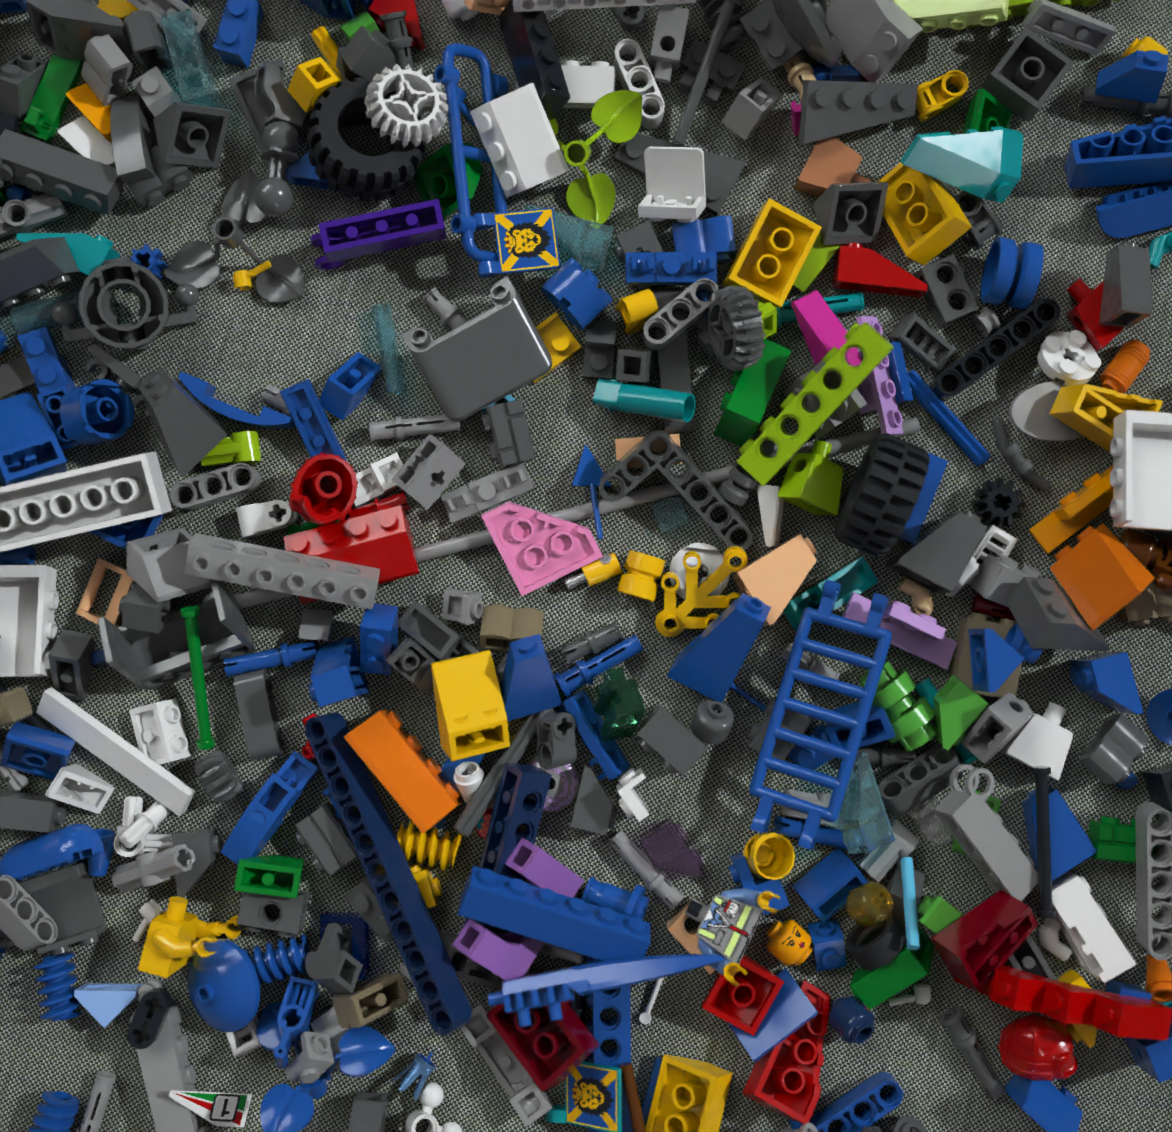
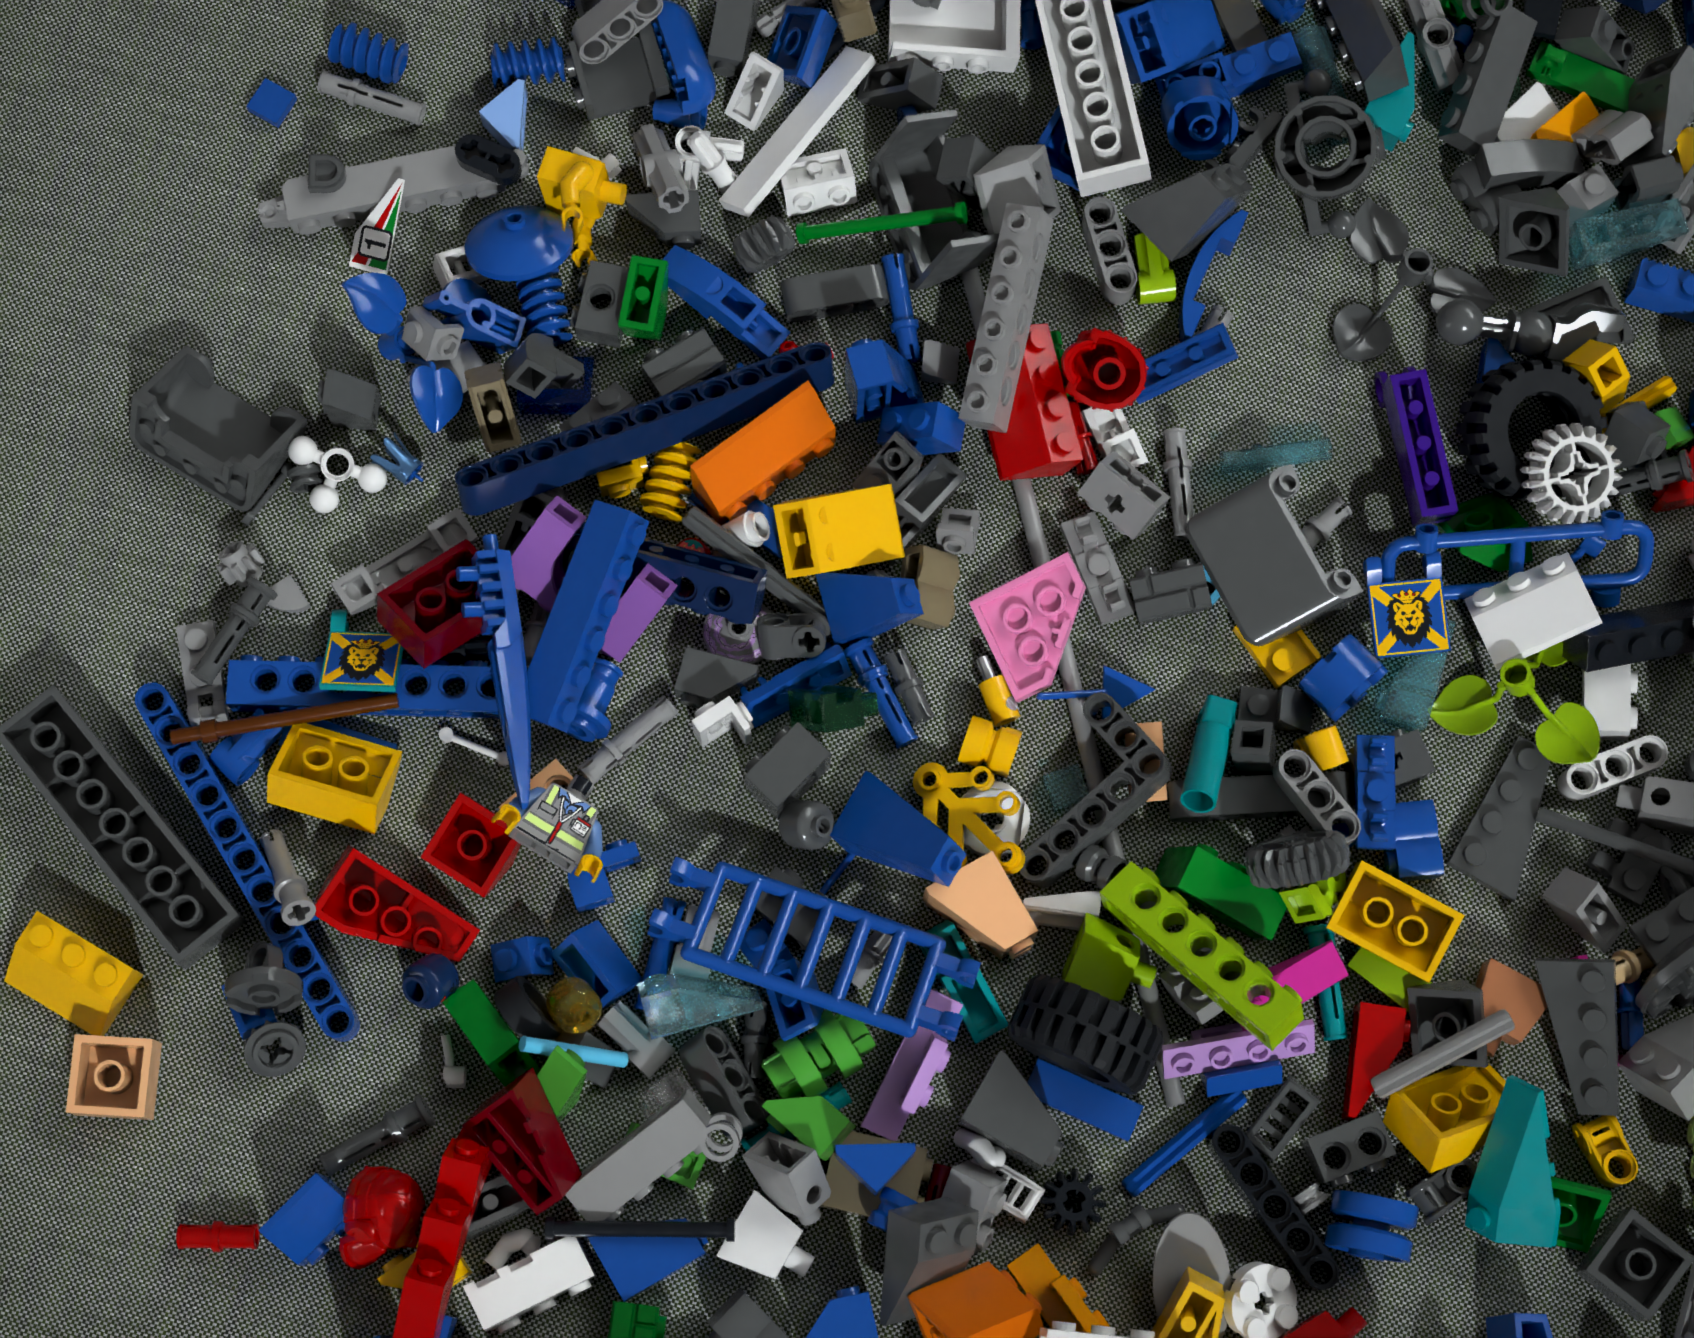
camera: 85 degrees right, 10 degrees down
light nougat tile [76,558,134,627] -> none
blue gear [131,244,168,279] -> none
yellow hand [233,260,272,291] -> none
white piece [236,500,298,538] -> none
blue slope [319,352,383,421] -> none
white bracket [638,146,706,223] -> none
clear purple slope [640,818,704,878] -> none
piece [727,969,818,1062] -> none
yellow helmet [743,832,795,880] -> none
light orange head [766,919,812,966] -> none
tan arm [898,577,933,616] -> none
none -> light grey axle [1370,1009,1515,1099]

